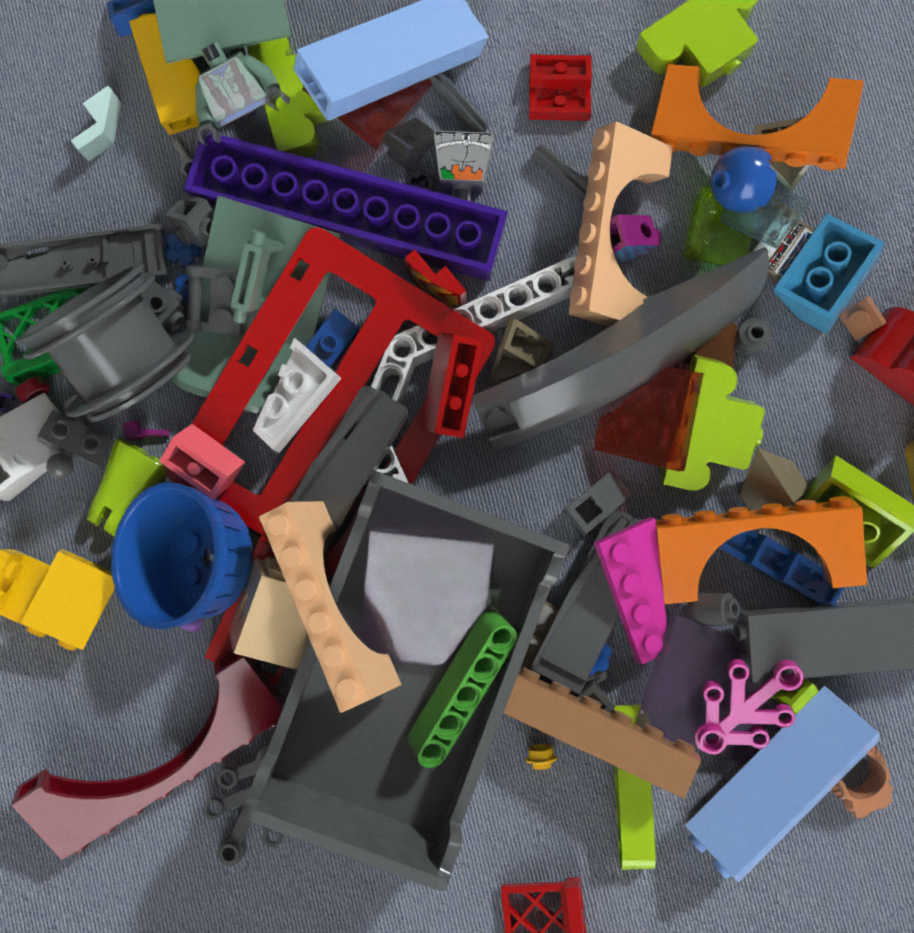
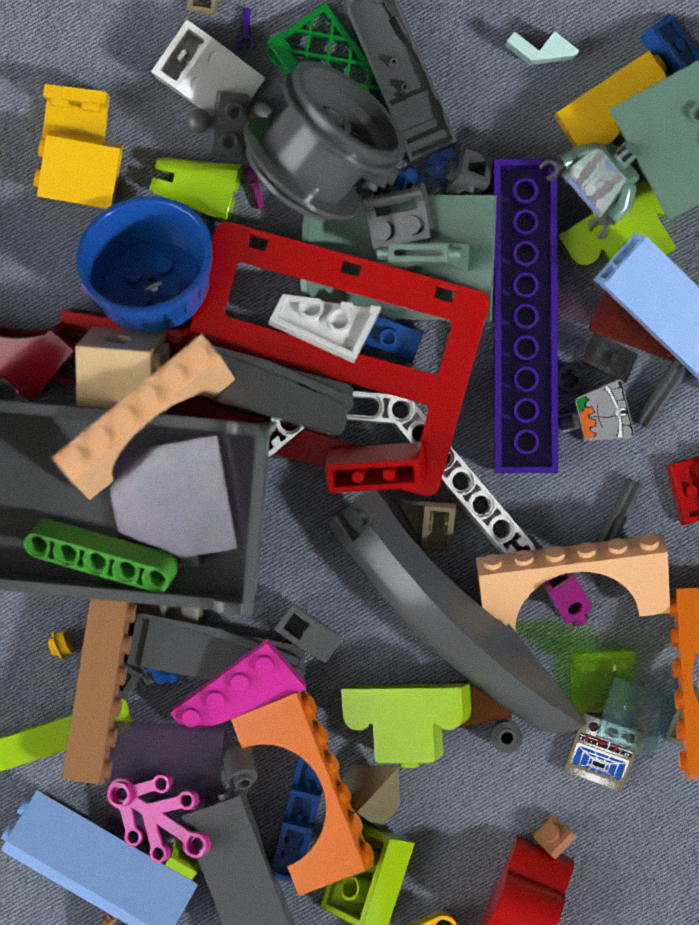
camera: 70 degrees right, 5 degrees up
dark red tile [15,376,50,403] -> none
coral brick [159,424,245,500] -> none
light grey hand [173,140,193,178] -> none
red slope [405,250,466,309] -> none
clear red plate [594,367,704,472] -> none
blue cylinder [711,146,777,213] -> none
dark azure slope [773,213,885,334] -> none

